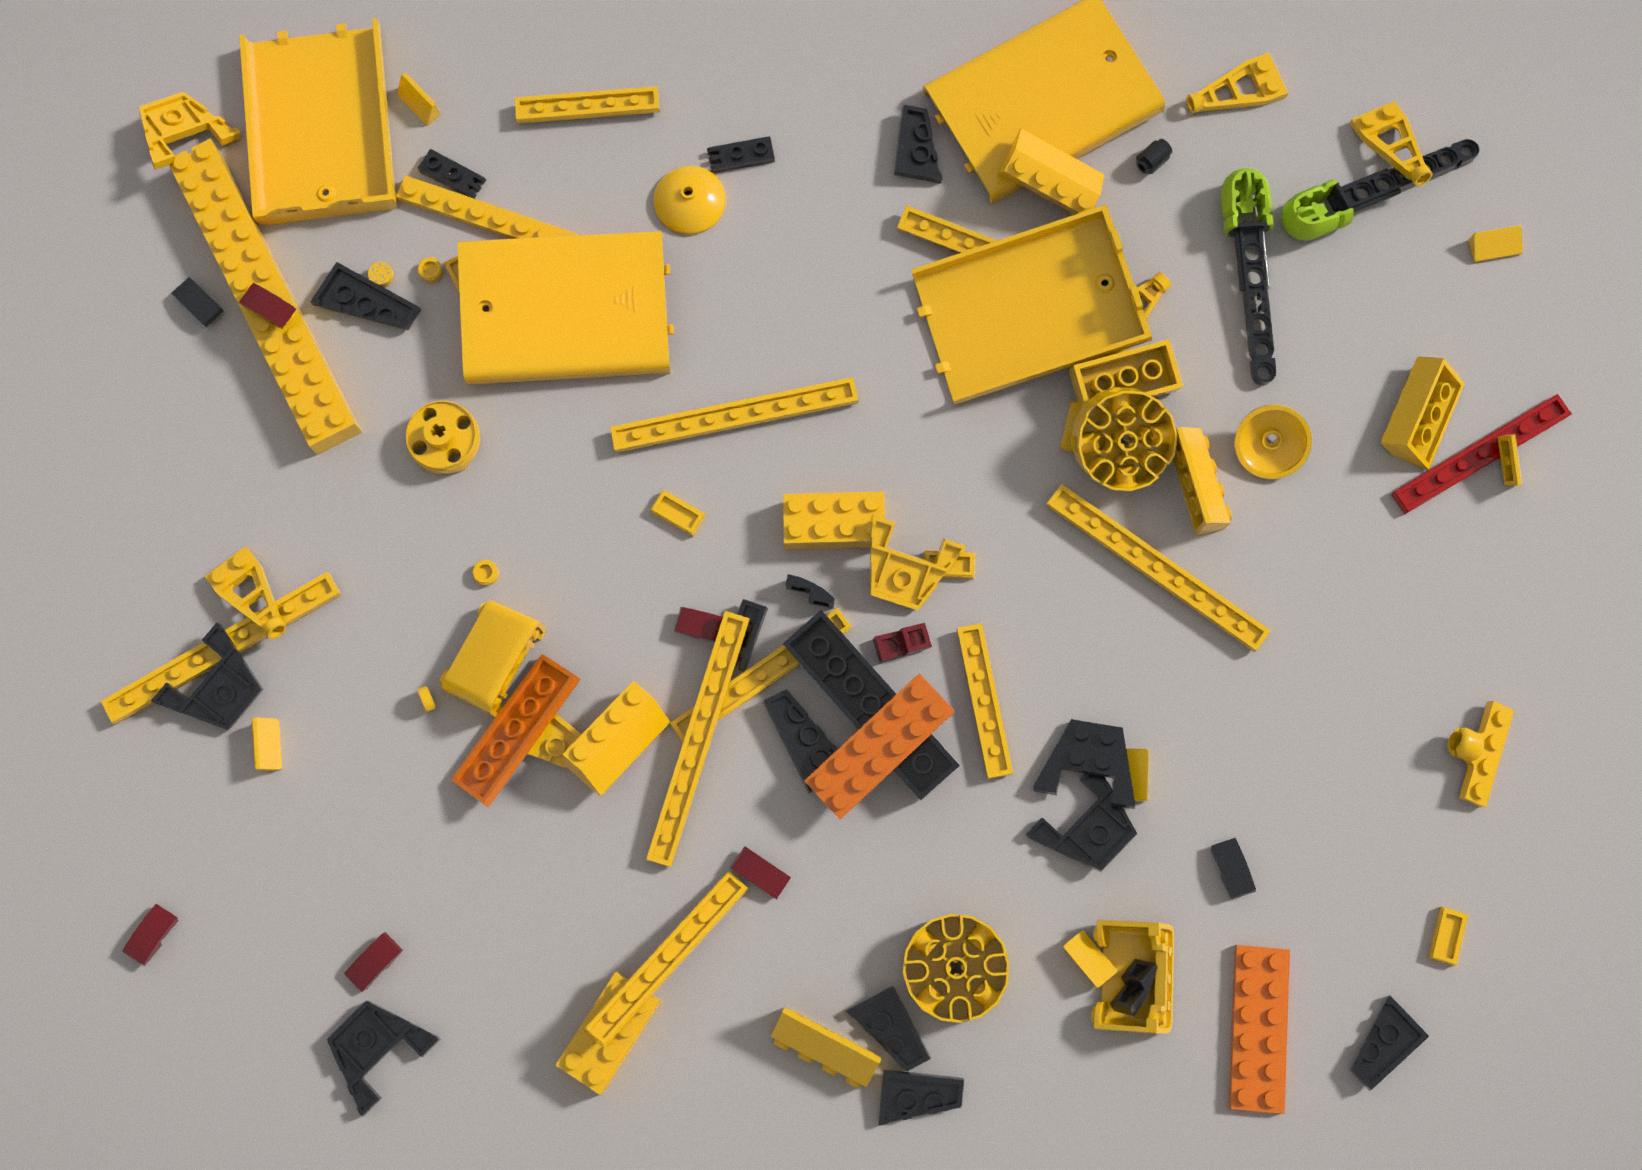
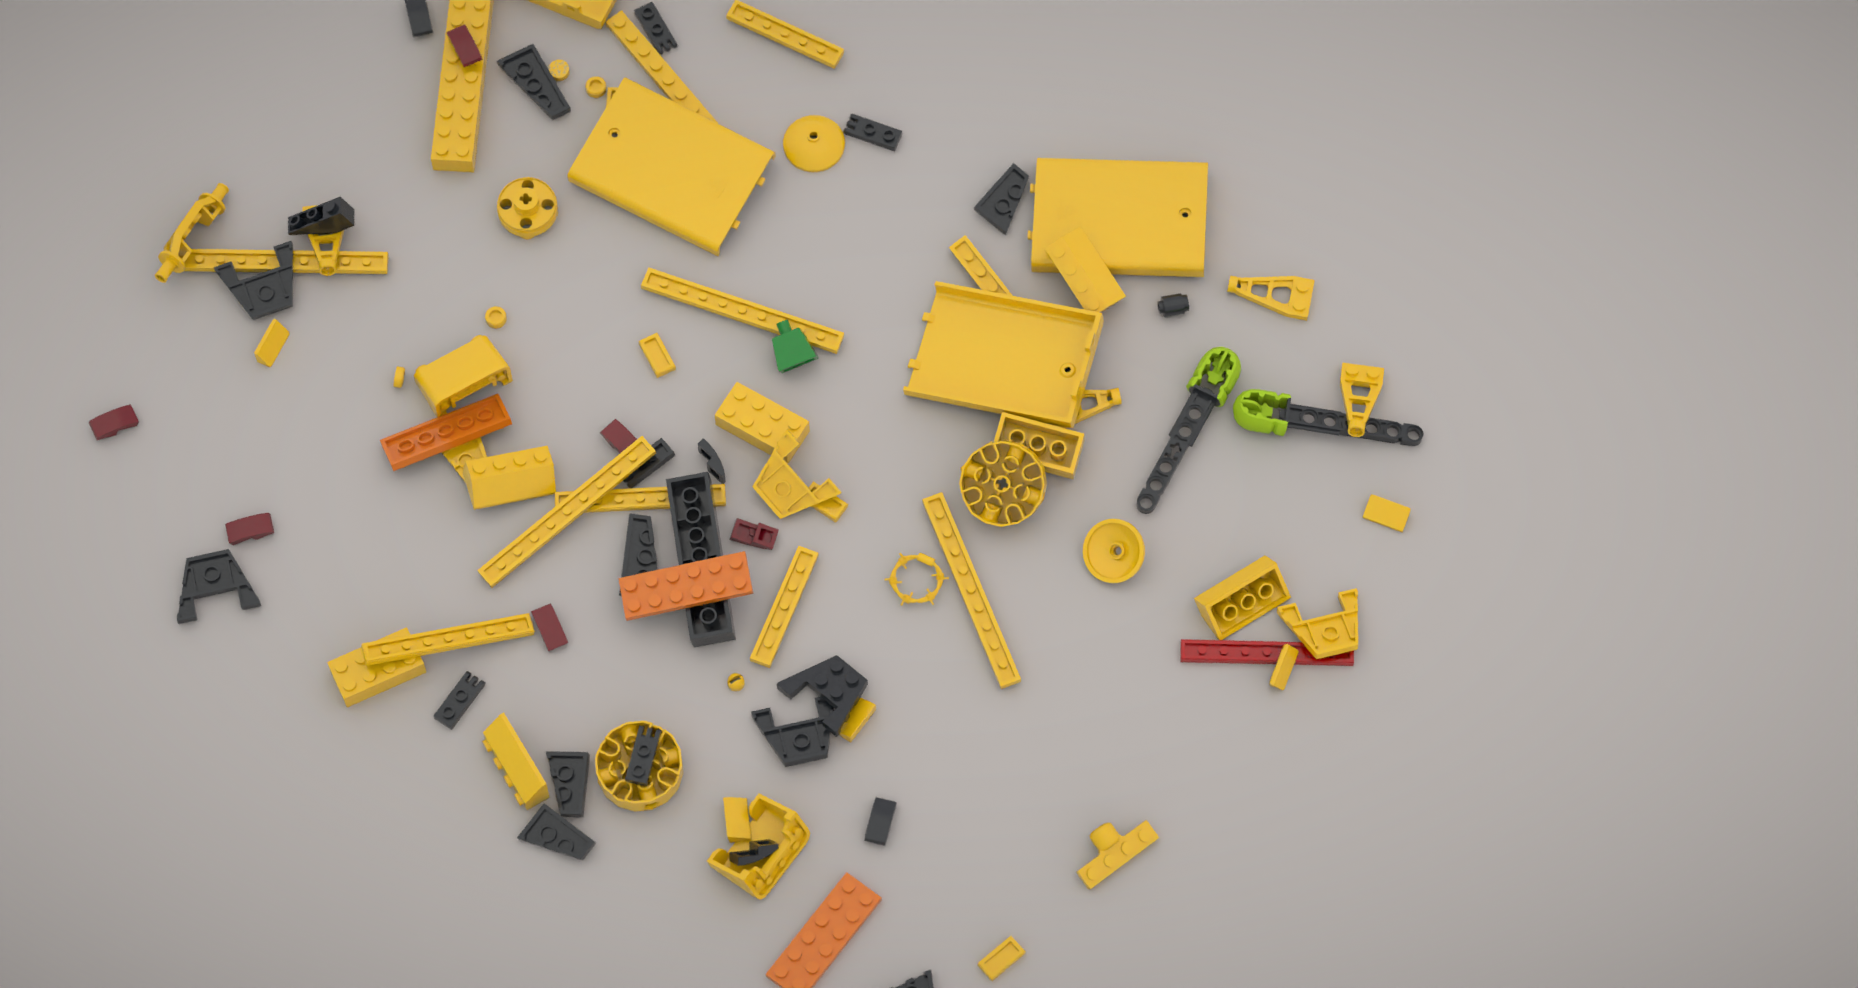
camera: 30 degrees right, 10 degrees down
yellow slope [1173,427,1232,536] -> none
none -> yellow plate [154,183,229,283]
none -> black slope [288,196,354,235]
none -> black hinge [434,671,486,730]
none -> black hinge [625,726,661,786]
none -> yellow hinge [727,673,745,691]
none -> green torso [772,320,819,373]
none -> yellow piece [884,552,949,606]
none -> yellow wing [1277,588,1358,659]

